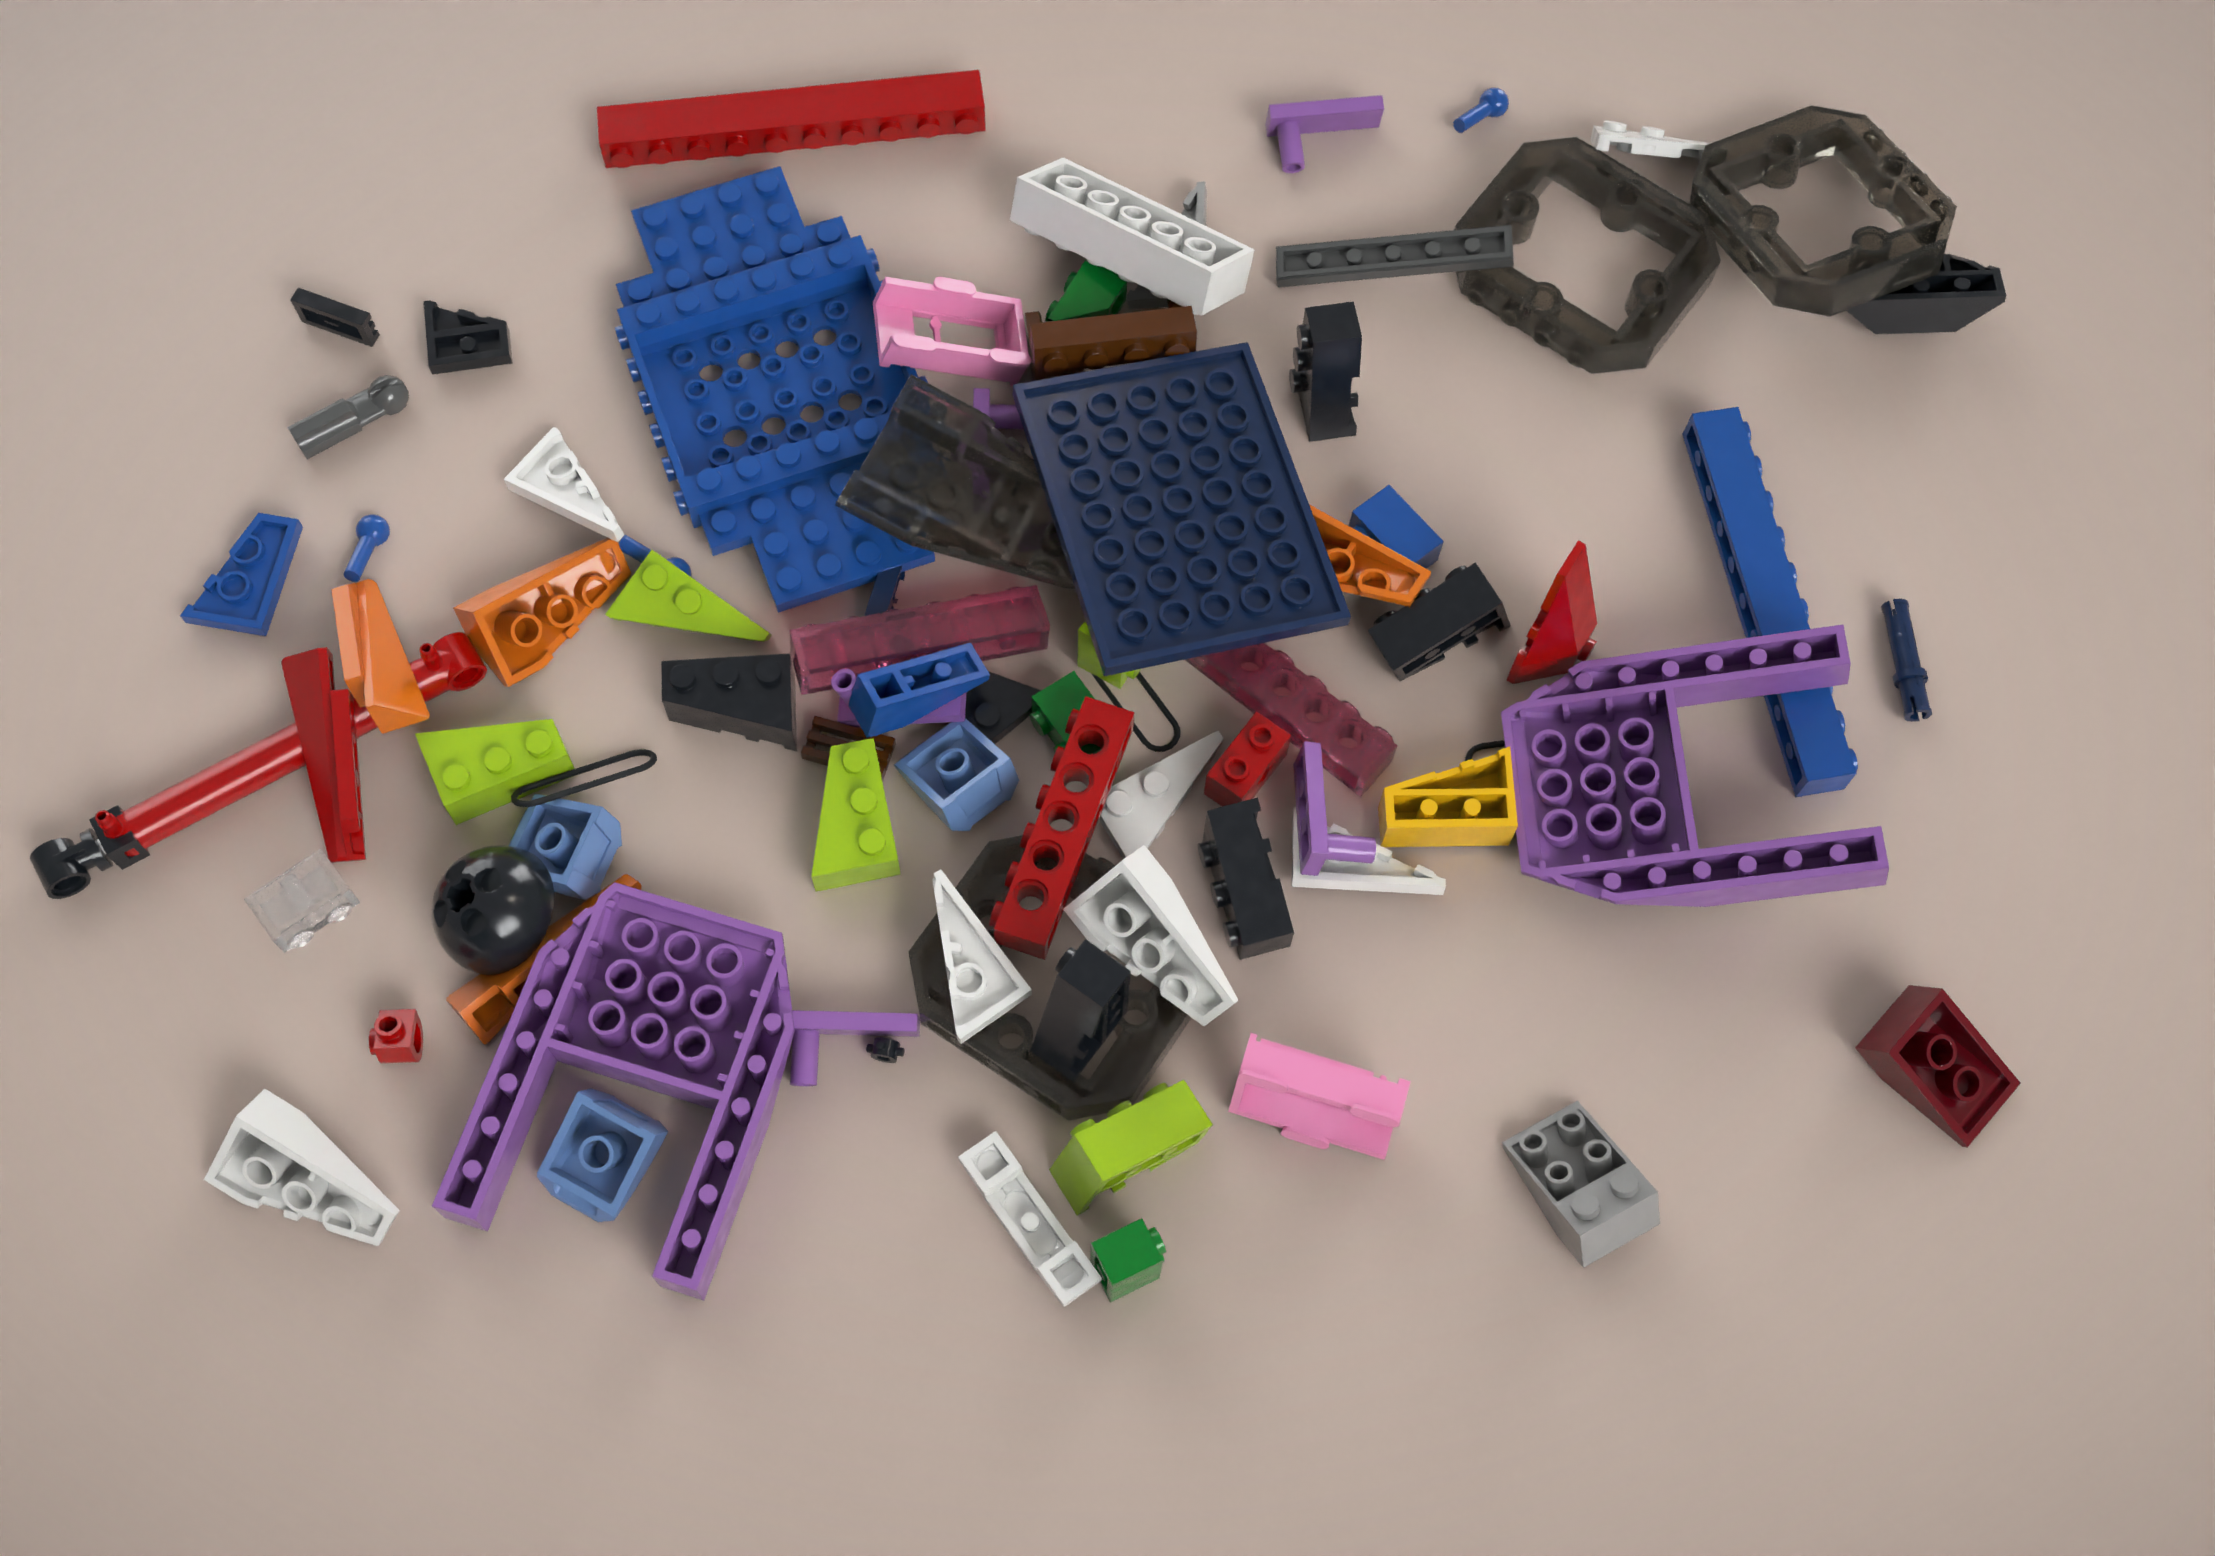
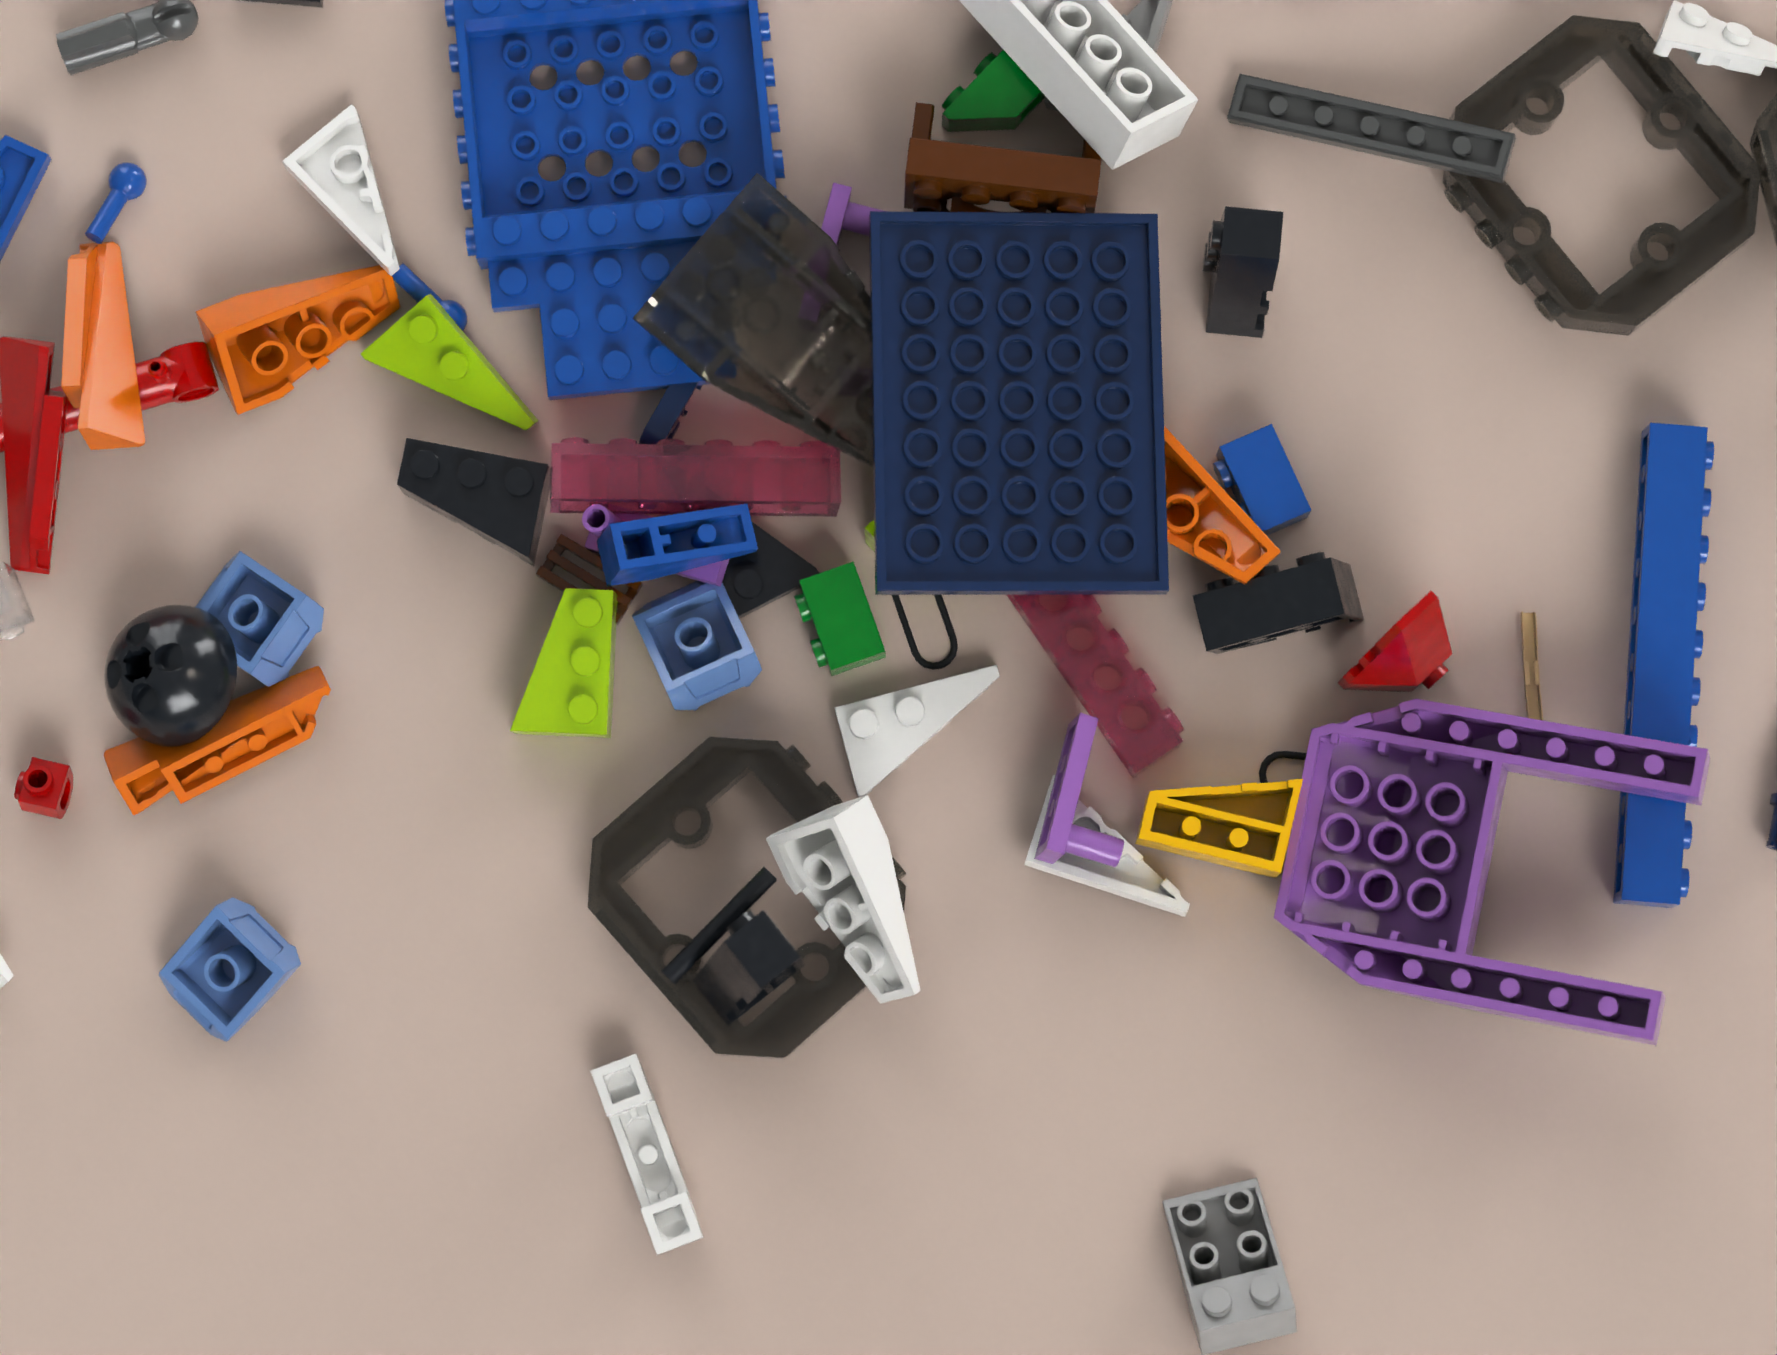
camera: 20 degrees right, 15 degrees up
lime wedge [415,719,575,825] -> none
medium lavender wedge [432,882,795,1300] -> none
black piece [511,749,657,807] -> none
medium lavender piece [790,1010,920,1087] -> none
black piece [866,1037,905,1063] -> none
bright pink piece [873,277,1032,386] -> none
white wing [932,869,1032,1044] -> none
red brick [989,696,1135,960] -> none
lime wedge [1049,1080,1213,1216] -> none
green brick [1090,1218,1167,1303] -> none
black wedge [1198,797,1294,960] -> none
red brick [1204,711,1291,807] -> none
bright pink piece [1228,1033,1411,1160] -> none
dark red slope [1855,985,2021,1147] -> none
none -> black bar [661,867,777,985]
none -> tan piece [1520,611,1544,721]

